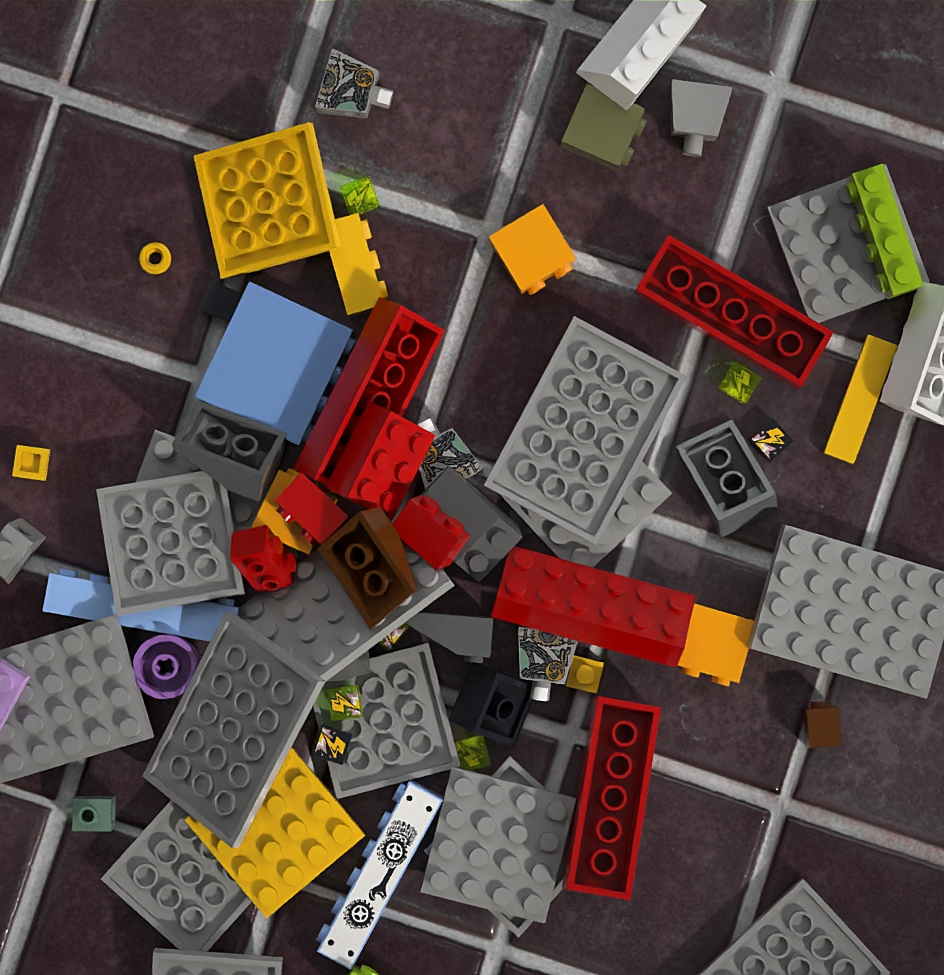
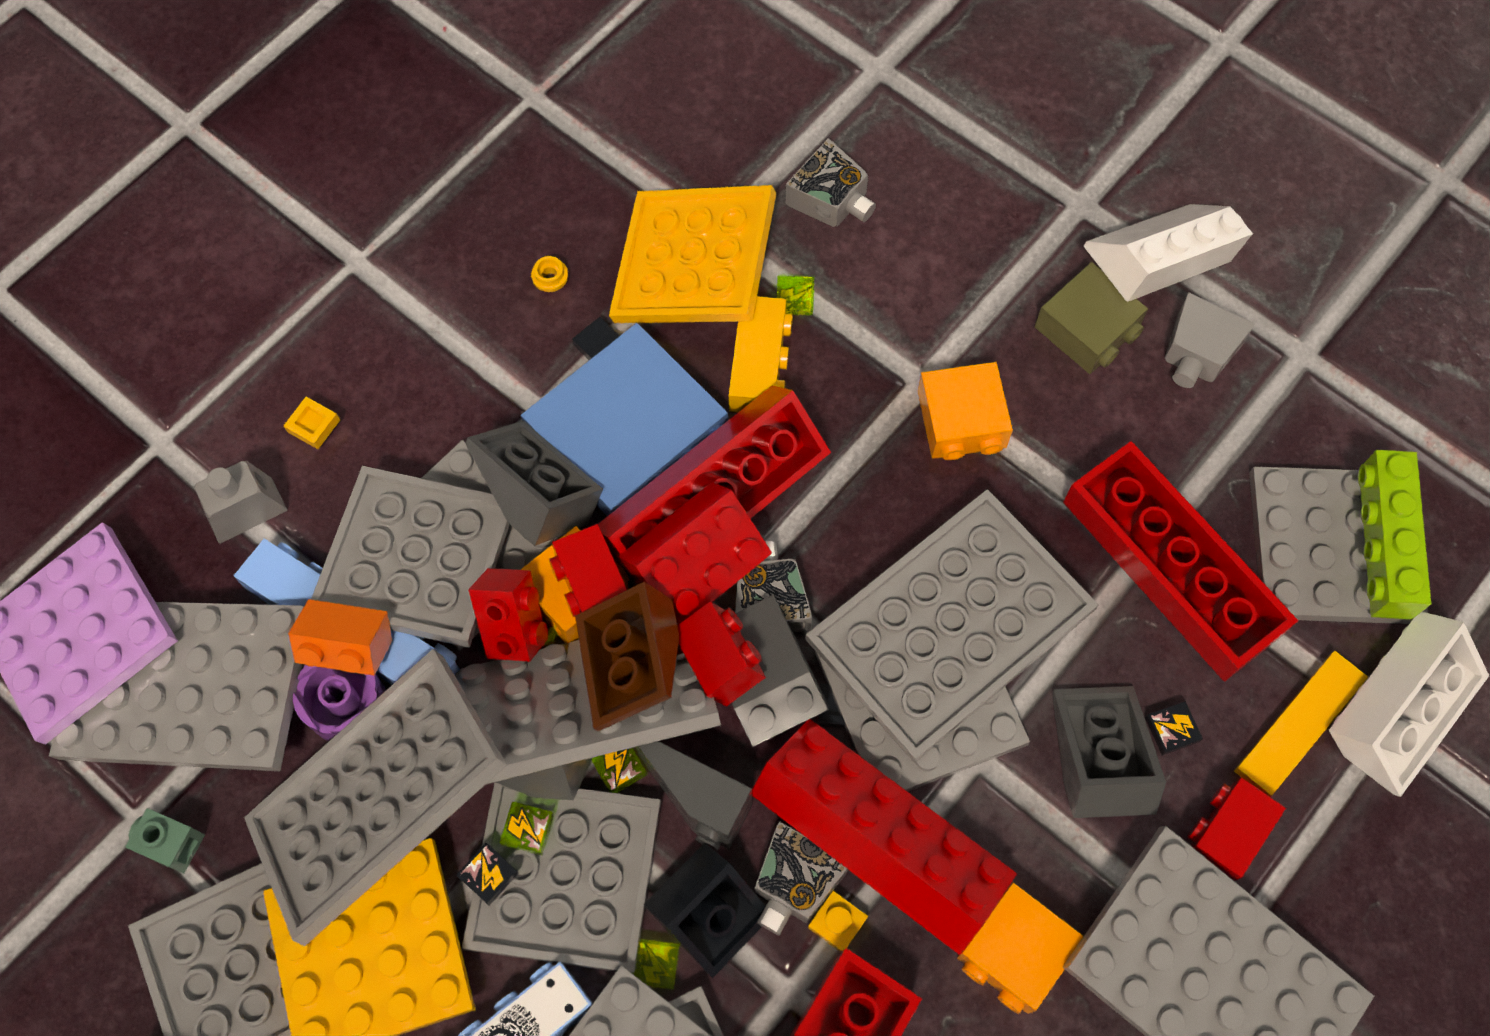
camera: 25 degrees right, 20 degrees down
clear neon green tile [718,361,762,405] -> none
none -> orange brick [288,599,392,676]
none -> red brick [1187,777,1286,881]

